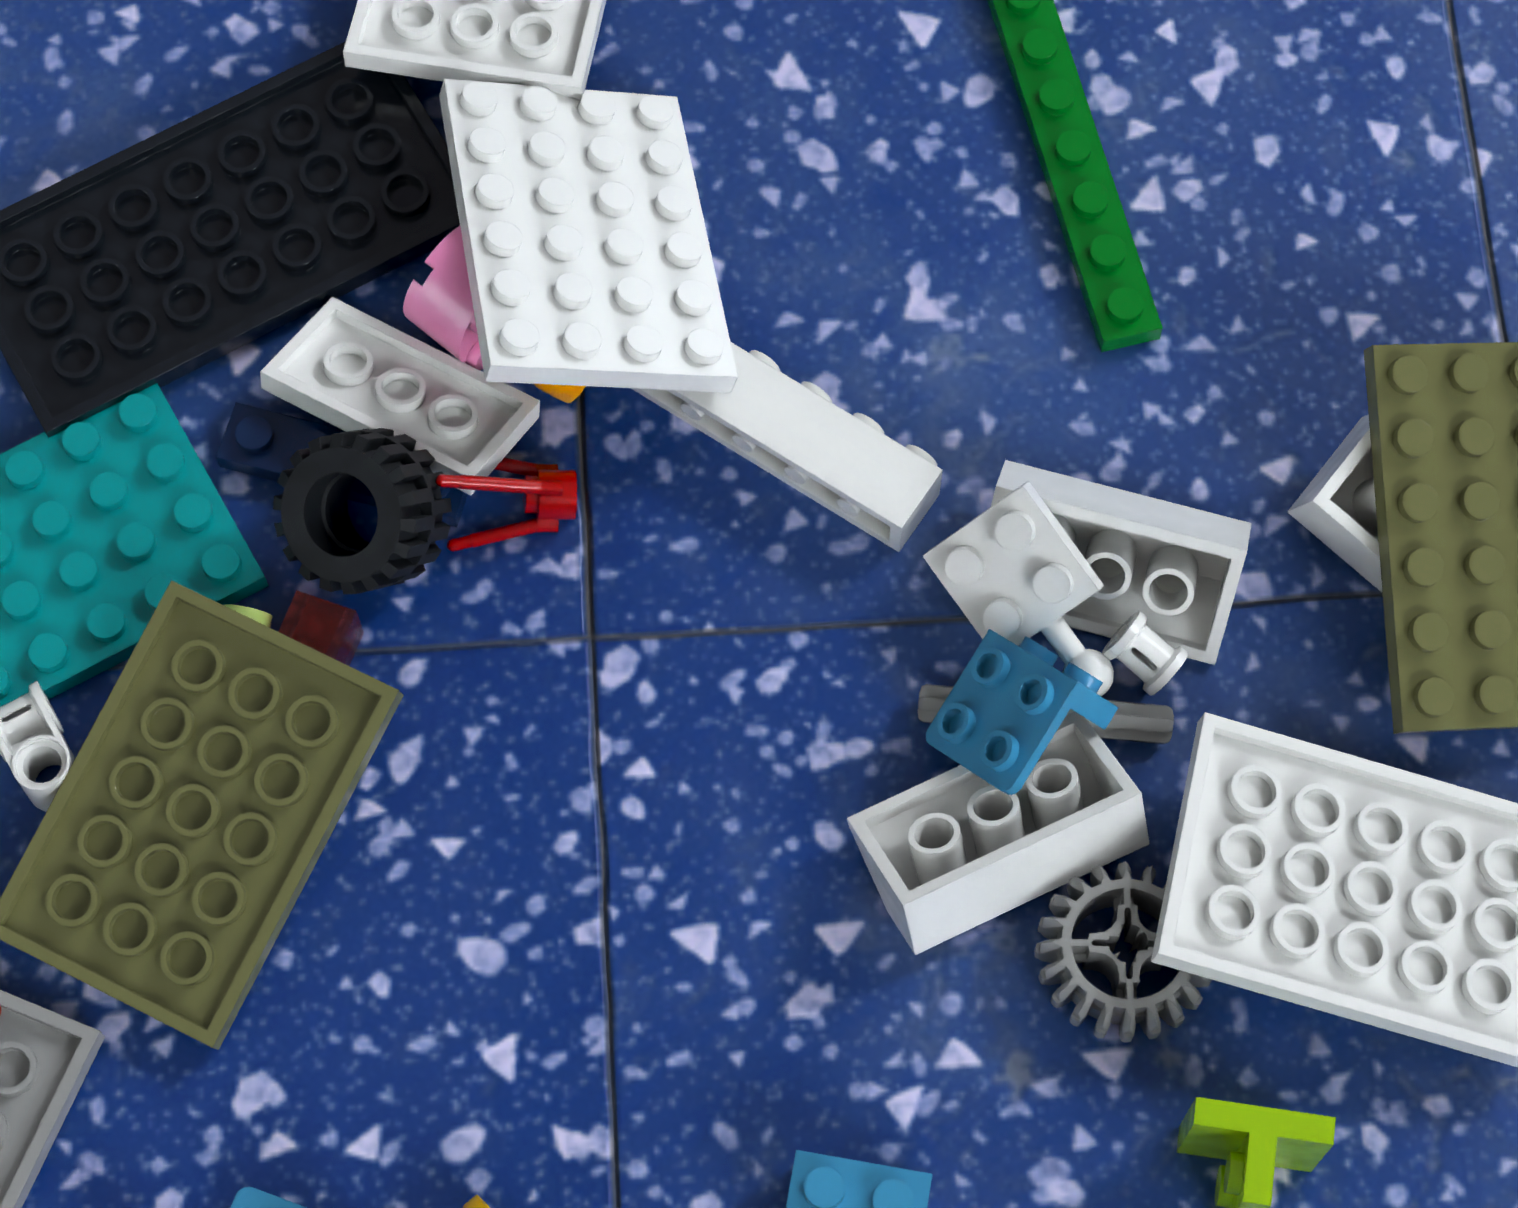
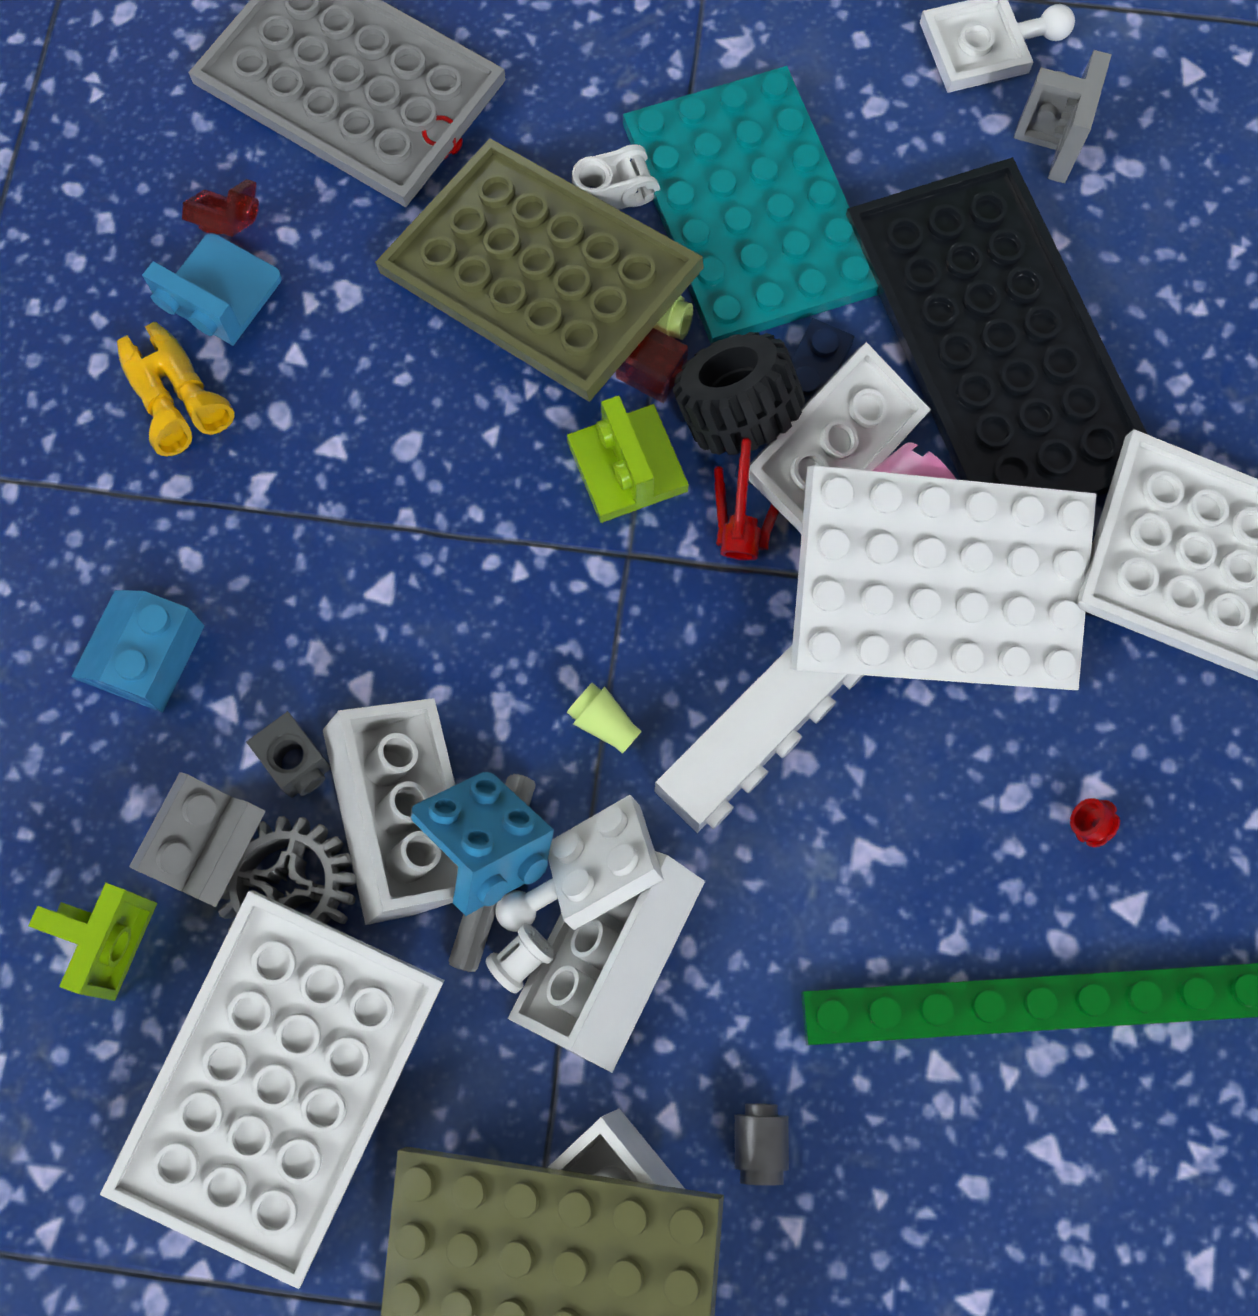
camera: 100 degrees right, 5 degrees up
none -> light grey bracket [129,772,265,907]
none -> dark grey brick [246,711,331,798]
none -> lime bracket [567,395,689,523]
none -> yellowish green cone [567,683,641,754]
none -> flat silver brick [735,1104,789,1185]
none -> red plate [1070,798,1120,847]

